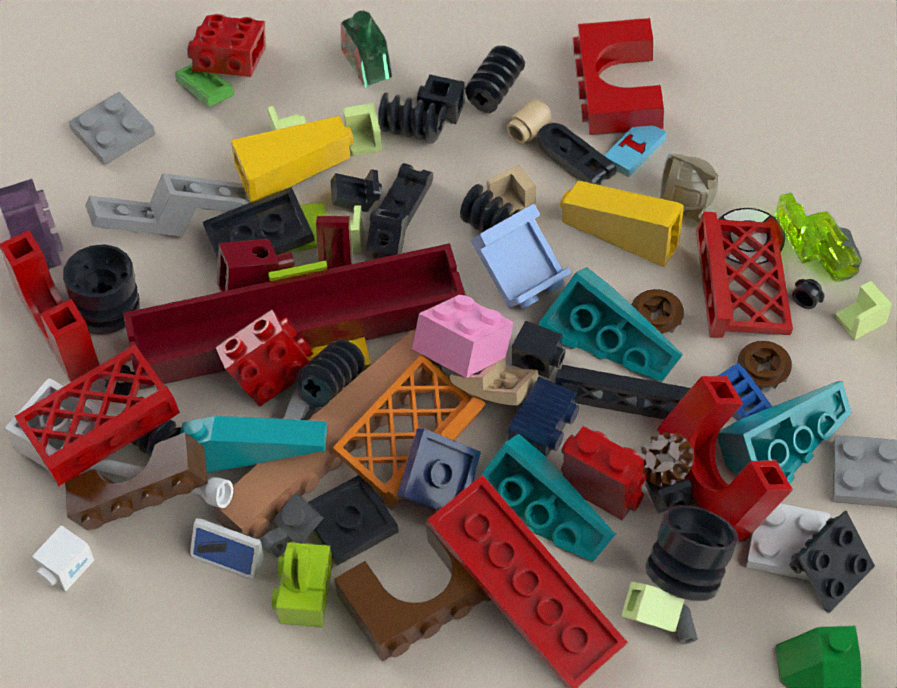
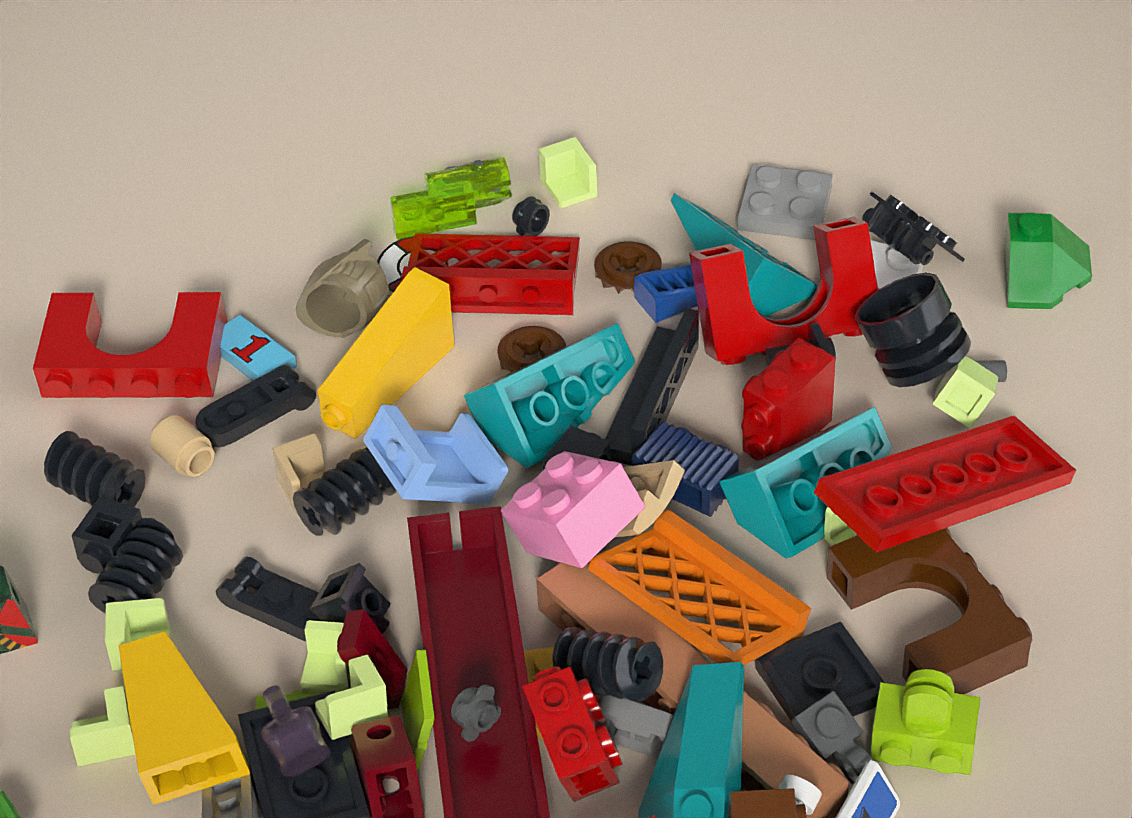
camera: 85 degrees left, 10 degrees down
black bracket [330,169,382,213] -> none
dark blue plate [397,428,481,512] -> none
reddish brown gear [641,431,694,487] -> none
none -> clear purple piece [260,685,331,777]
none -> yellowish green panel [315,655,388,740]
none -> dark grey plate [451,684,501,742]

